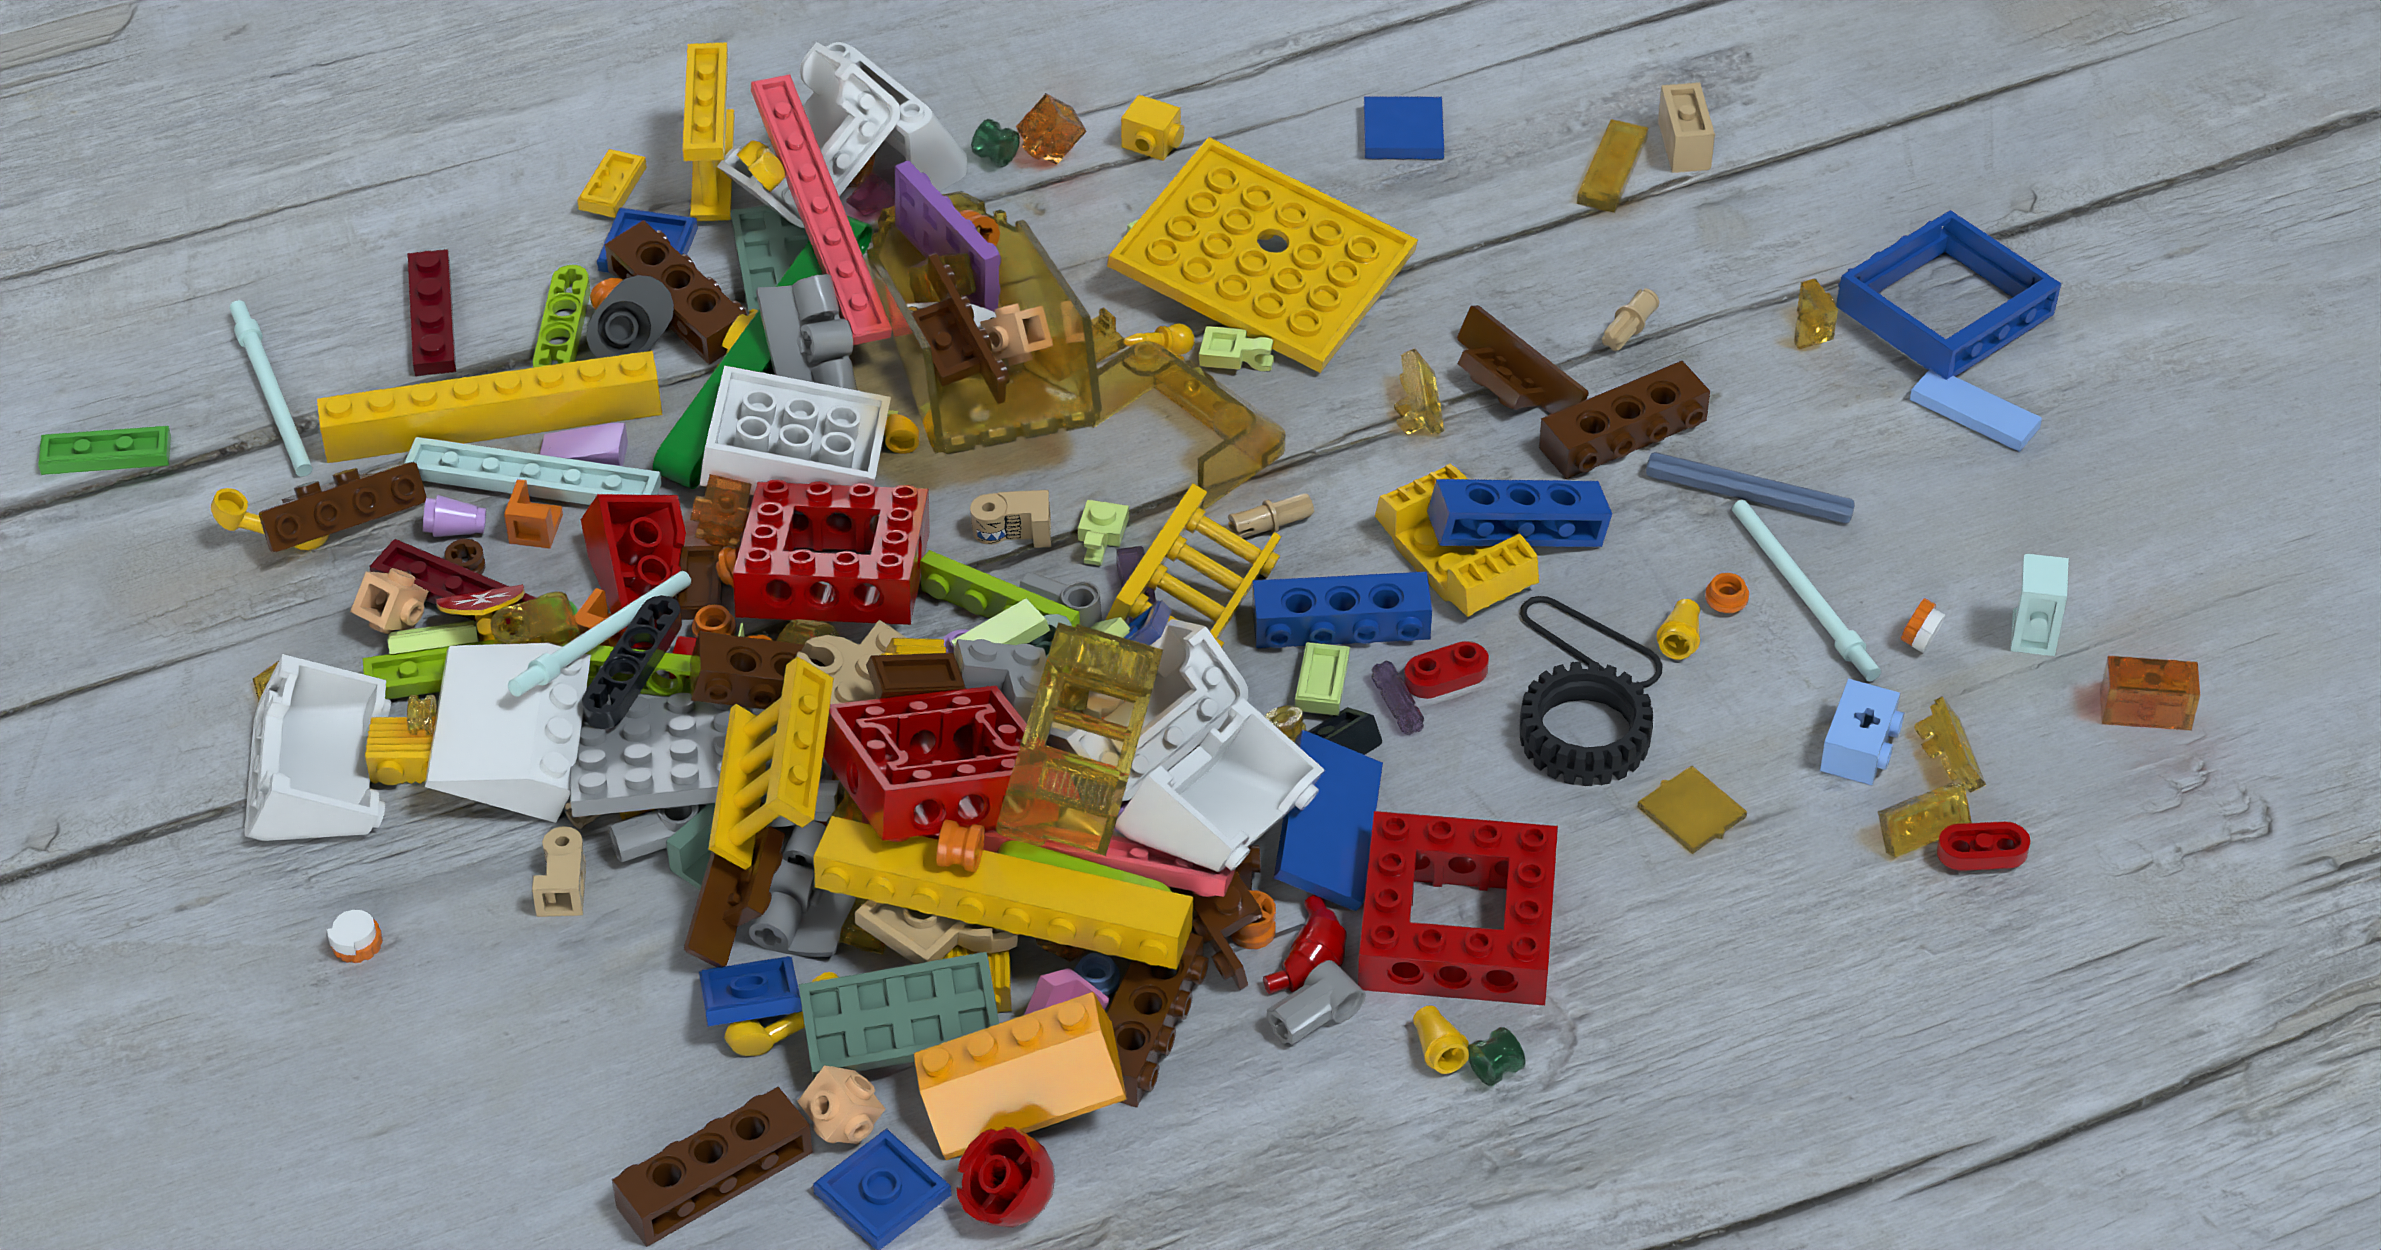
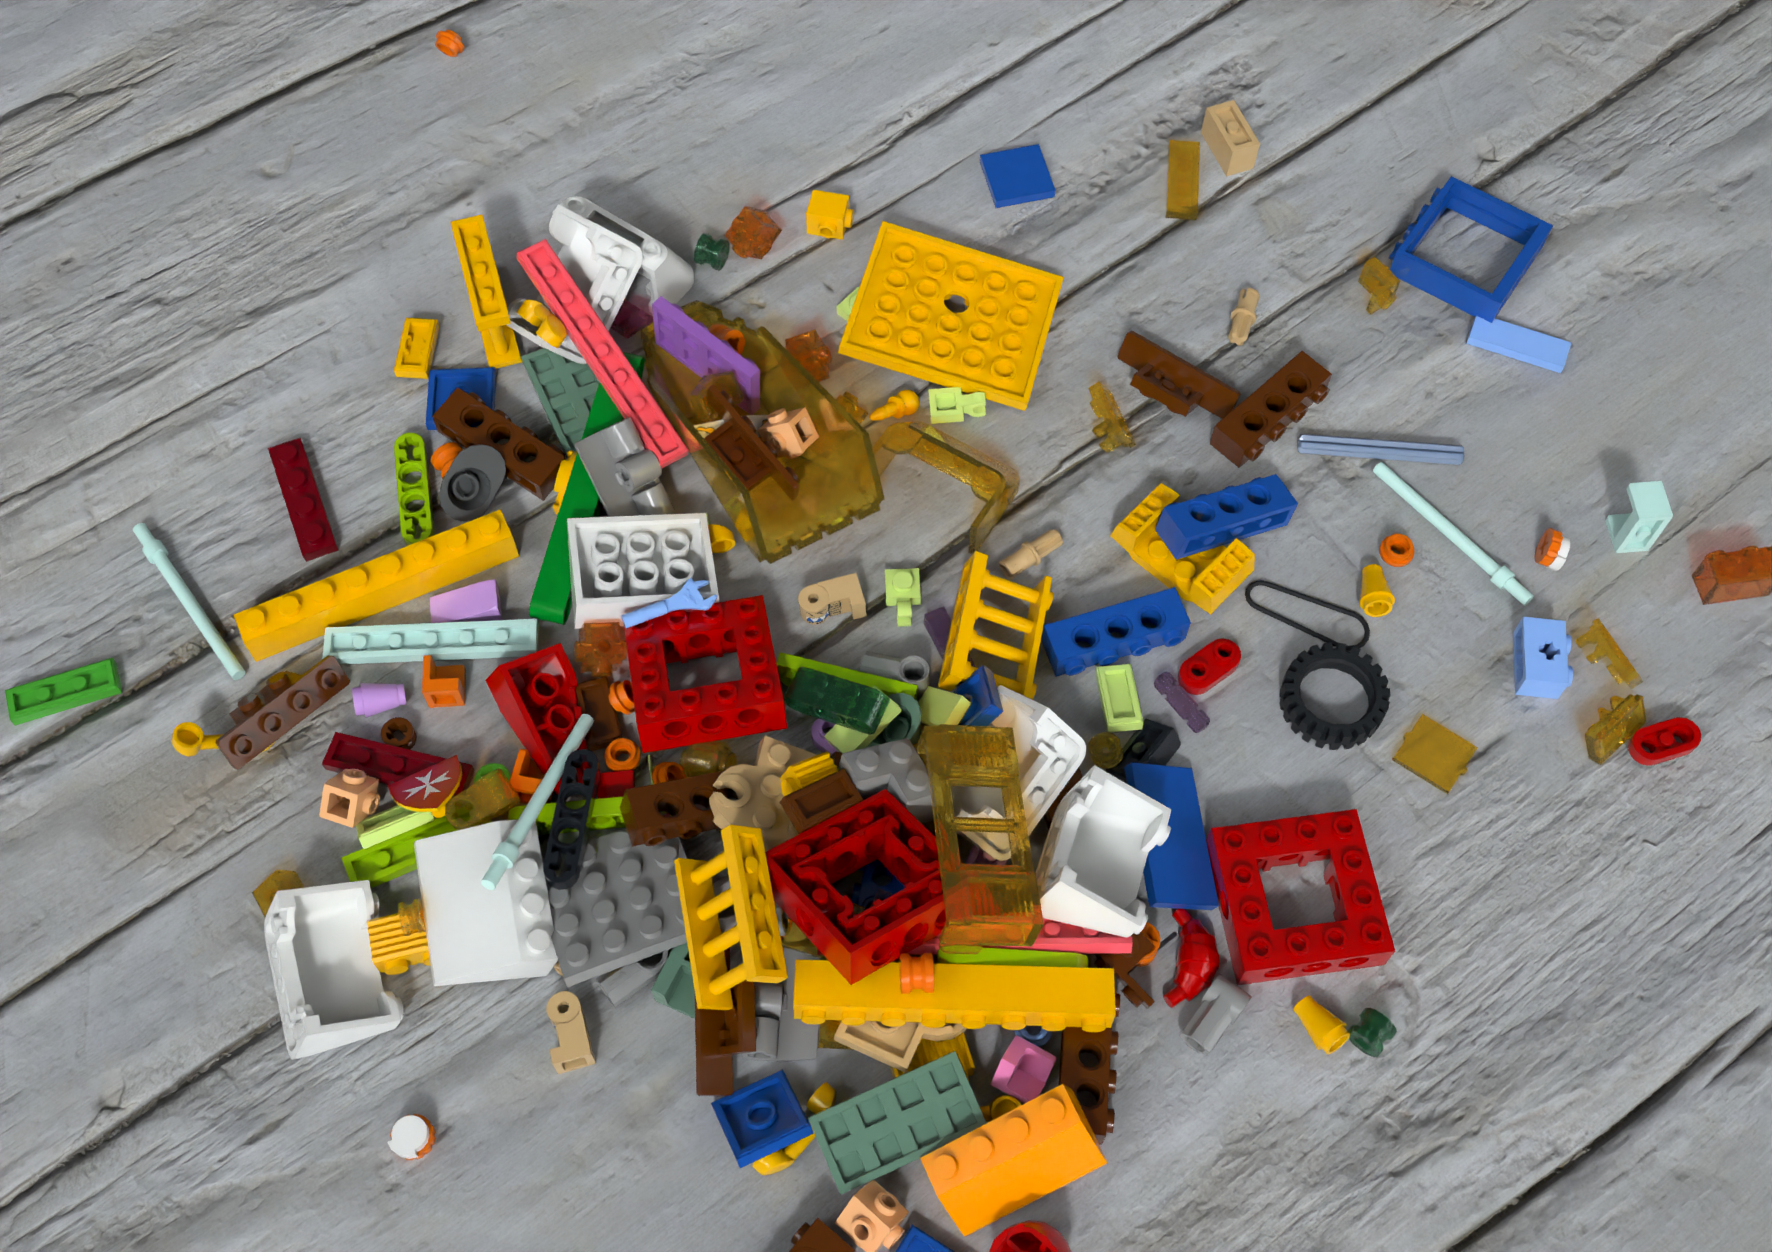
camera: 15 degrees left, 15 degrees up
none -> light blue piece [621,578,717,629]
none -> clear orange brick [783,329,832,388]
none -> clear green beam [783,667,890,735]

